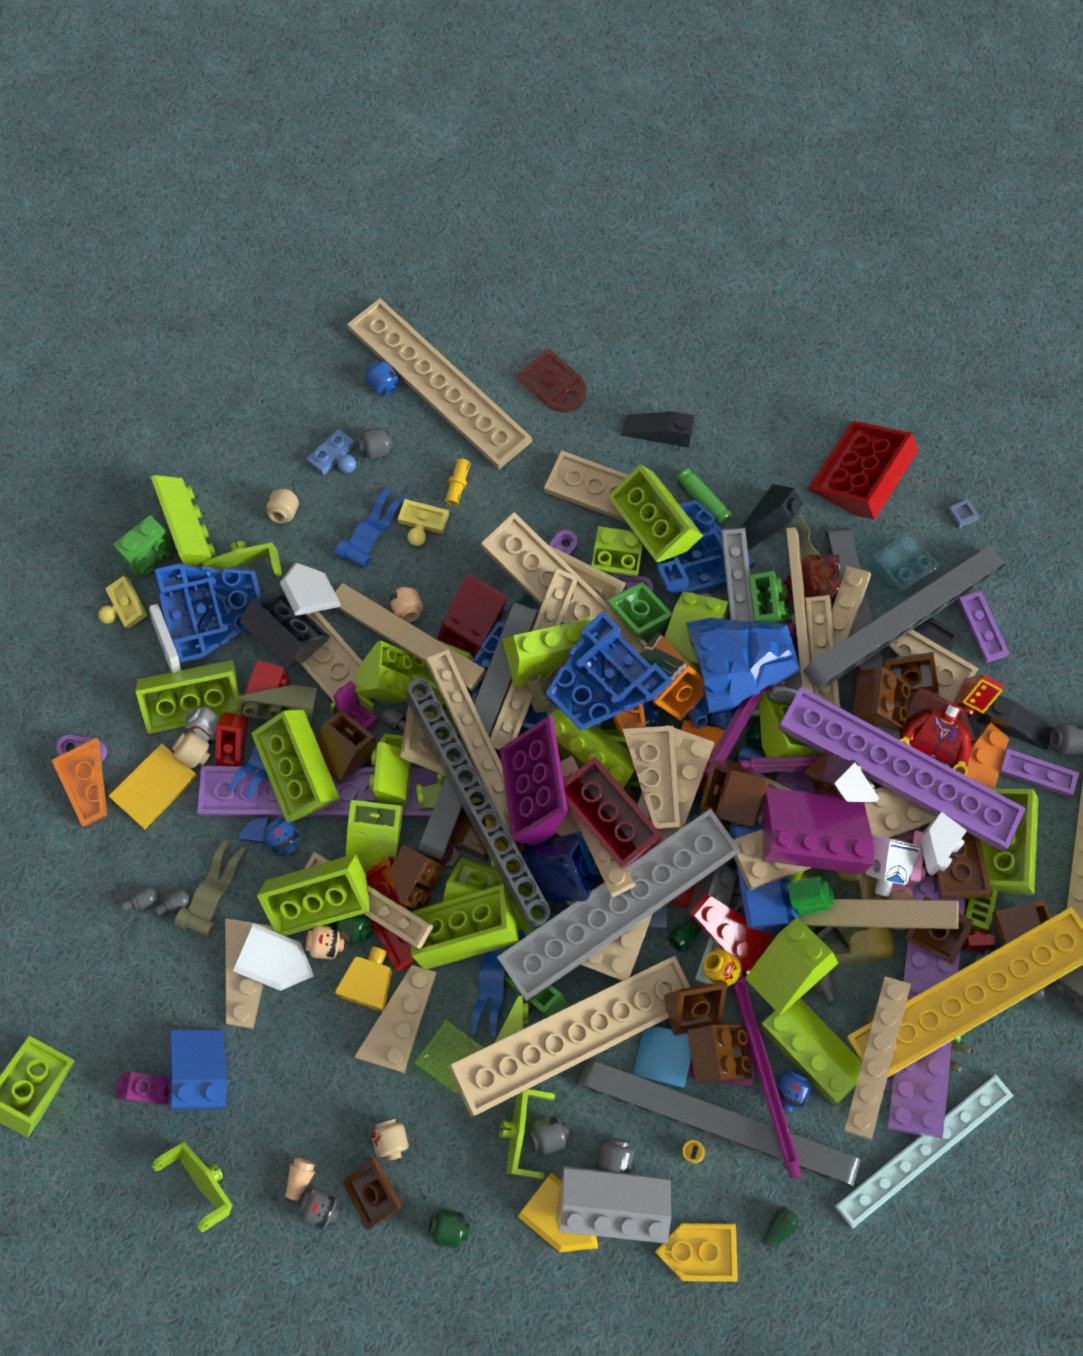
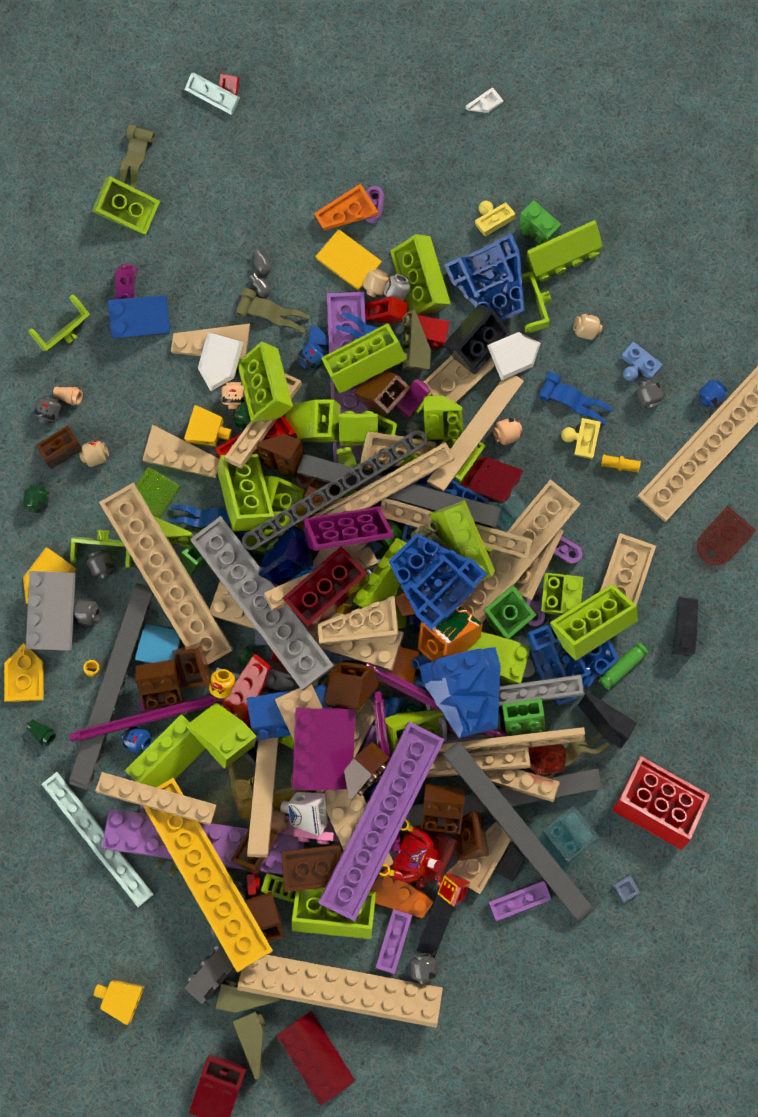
camera: 90 degrees right, 10 degrees up
white tile [149,604,181,673] -> none
green brick [787,876,835,916] -> none
white slope [920,812,967,876] -> none

